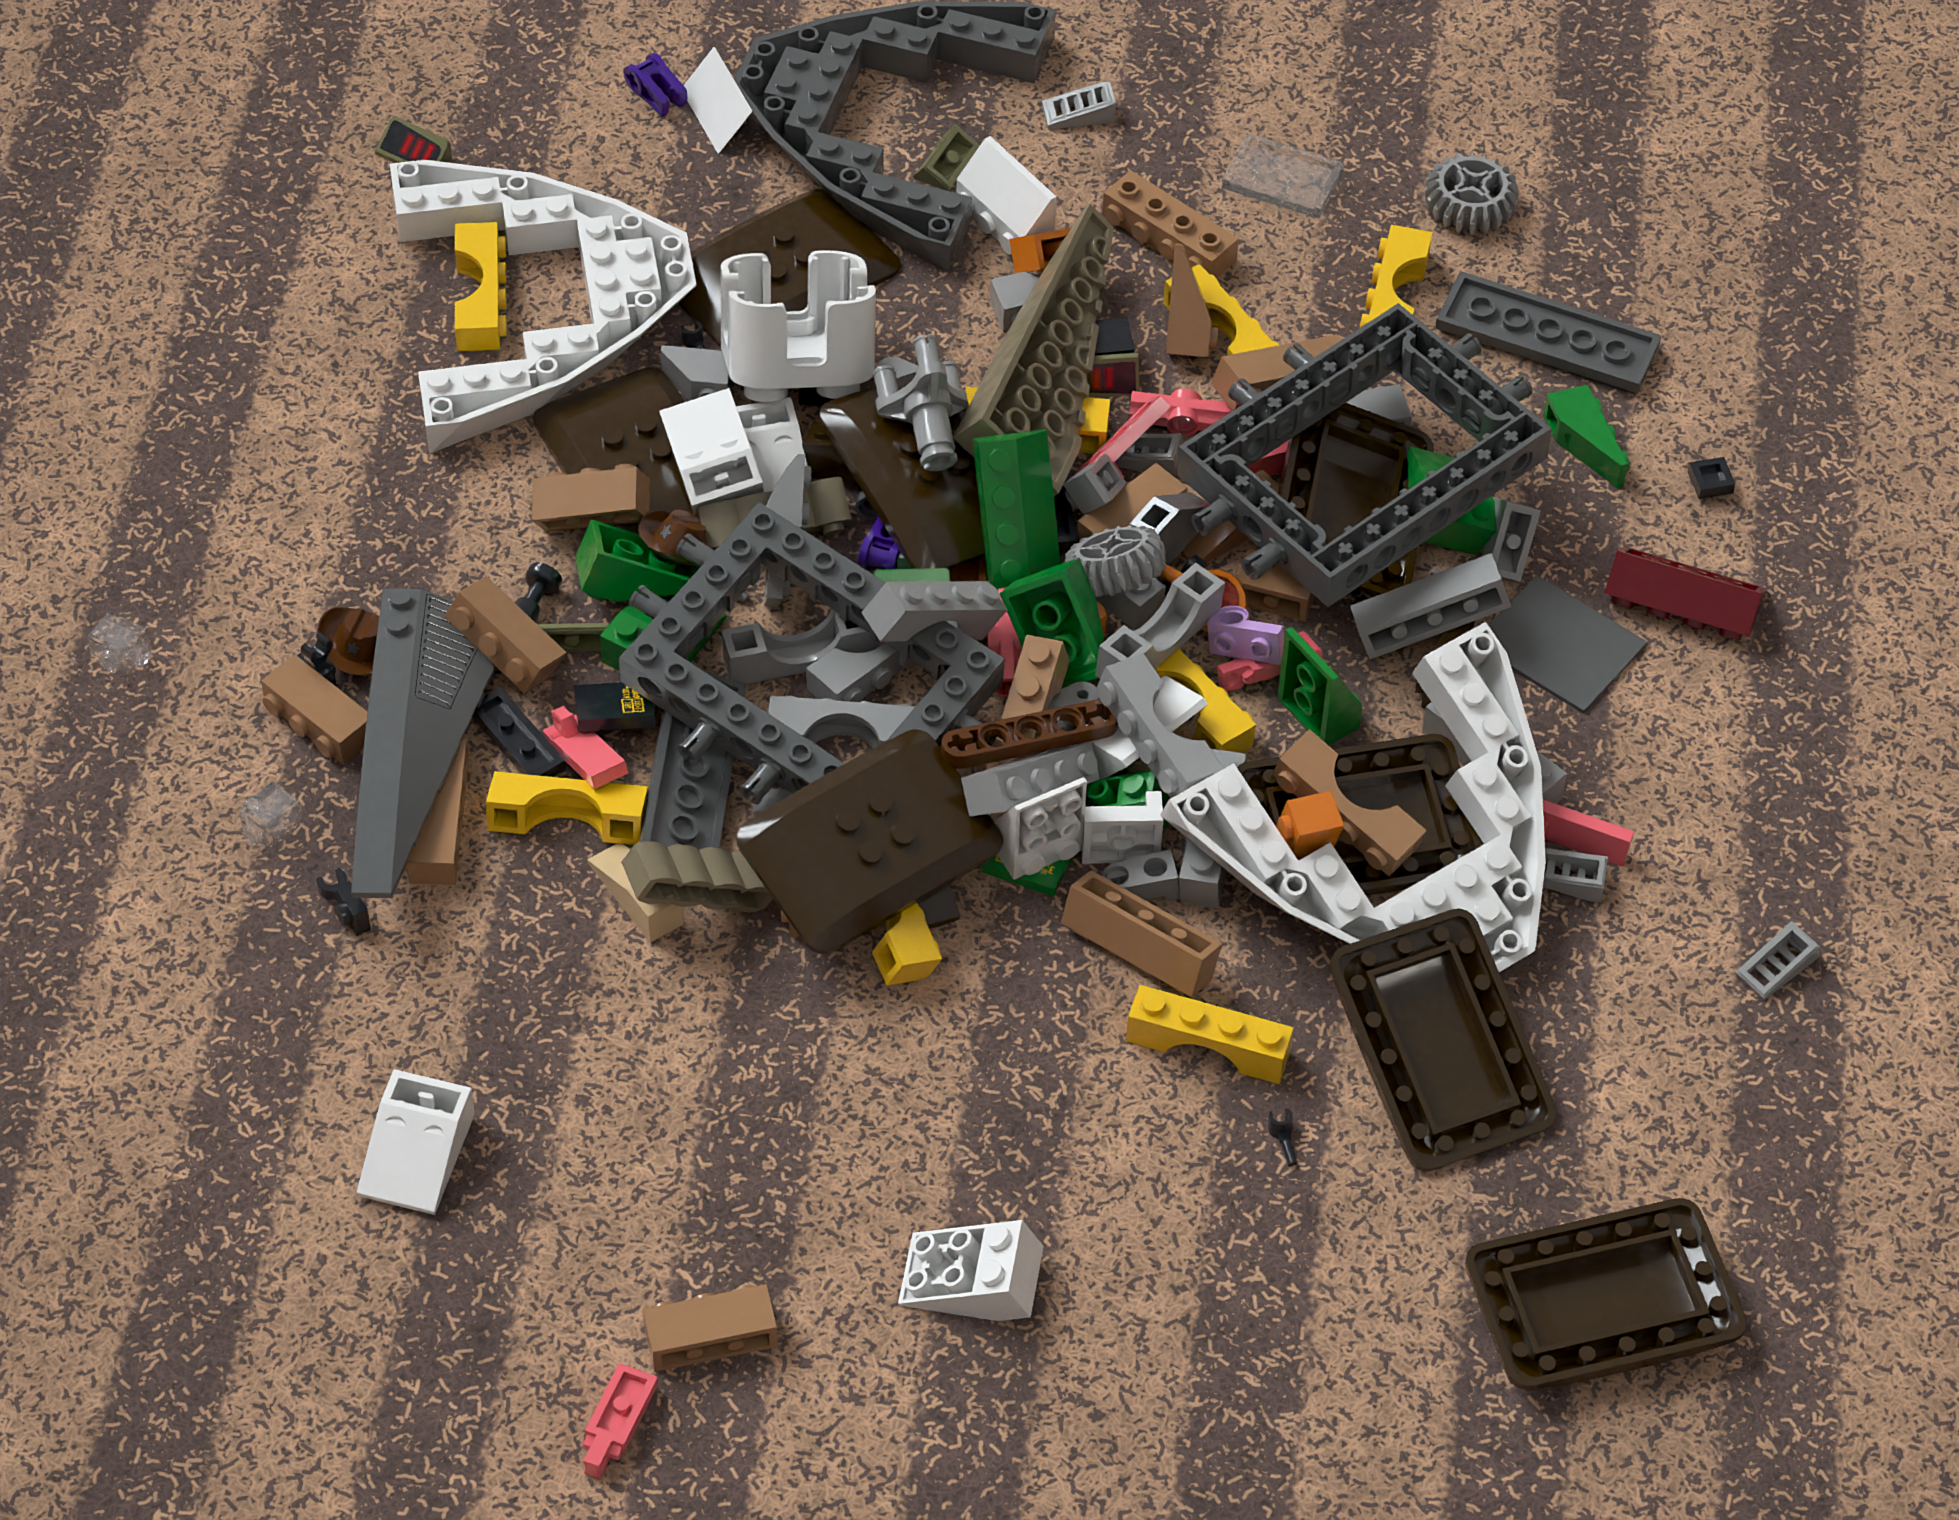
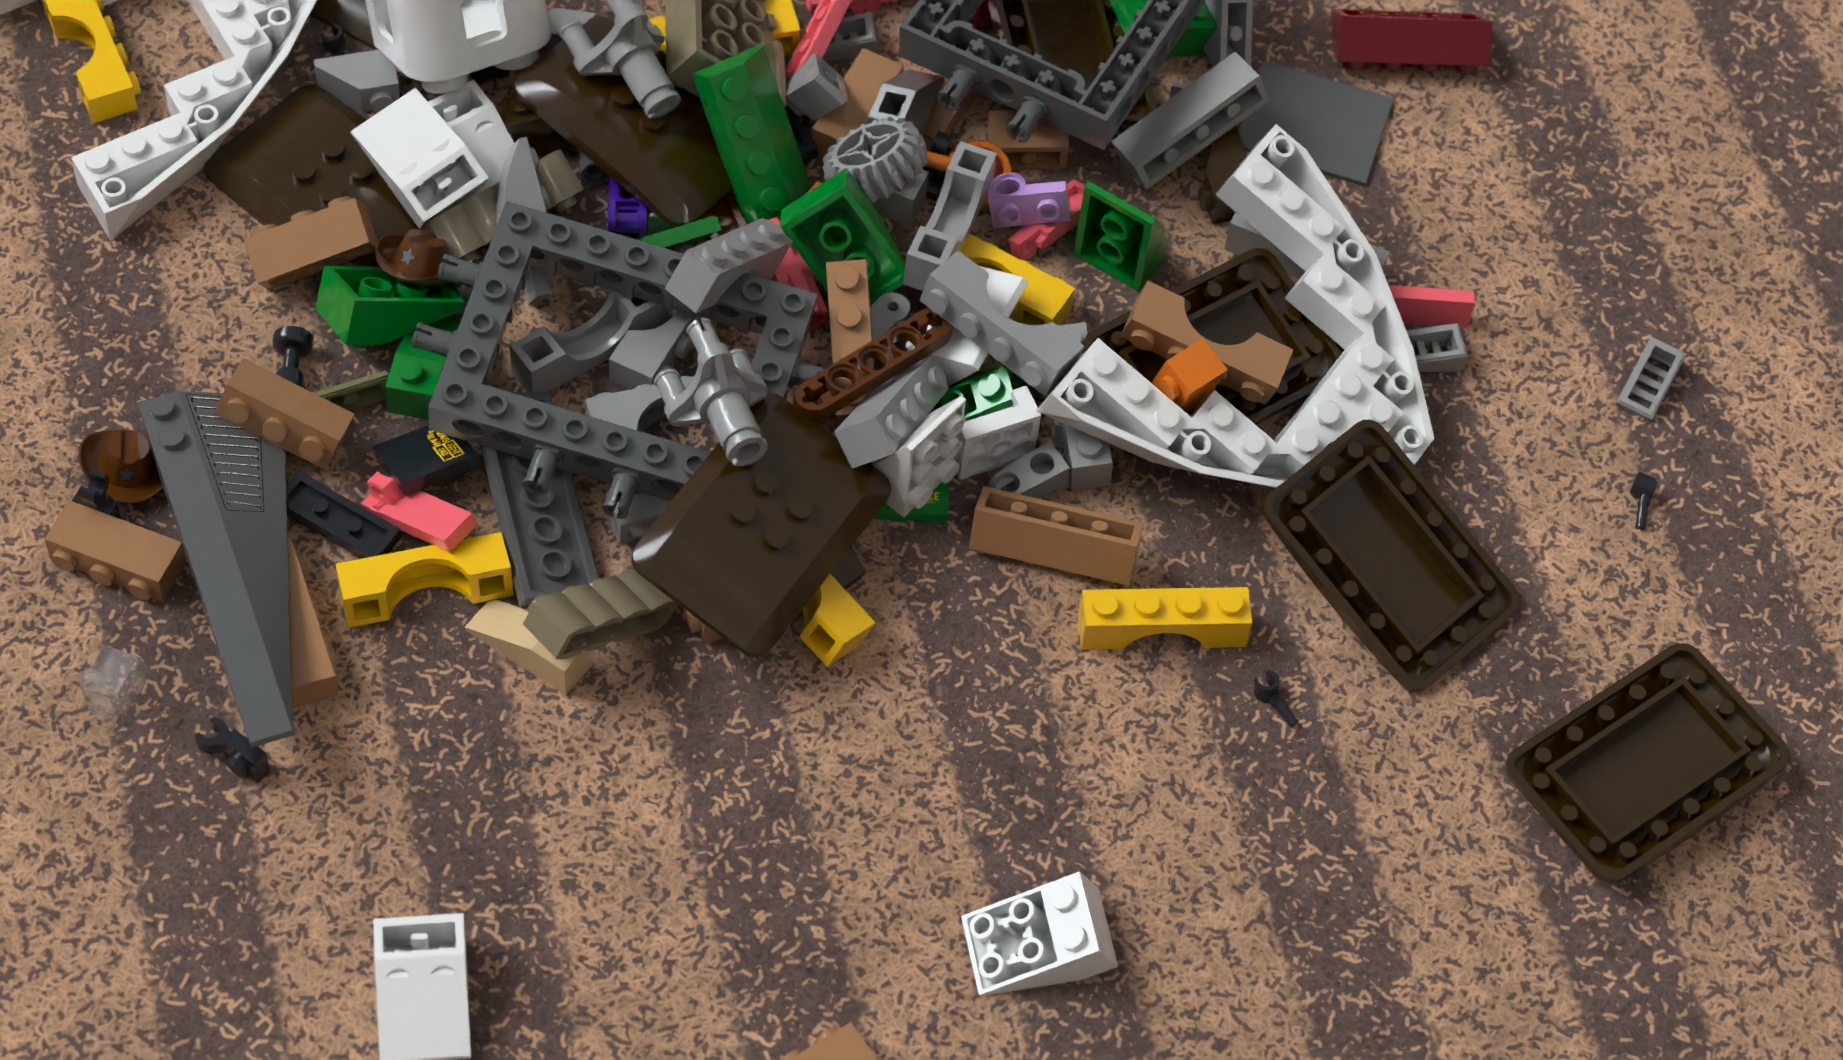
camera: 25 degrees left, 5 degrees up
none -> light grey wheel [654,318,768,466]
none -> black hand [1629,472,1657,530]

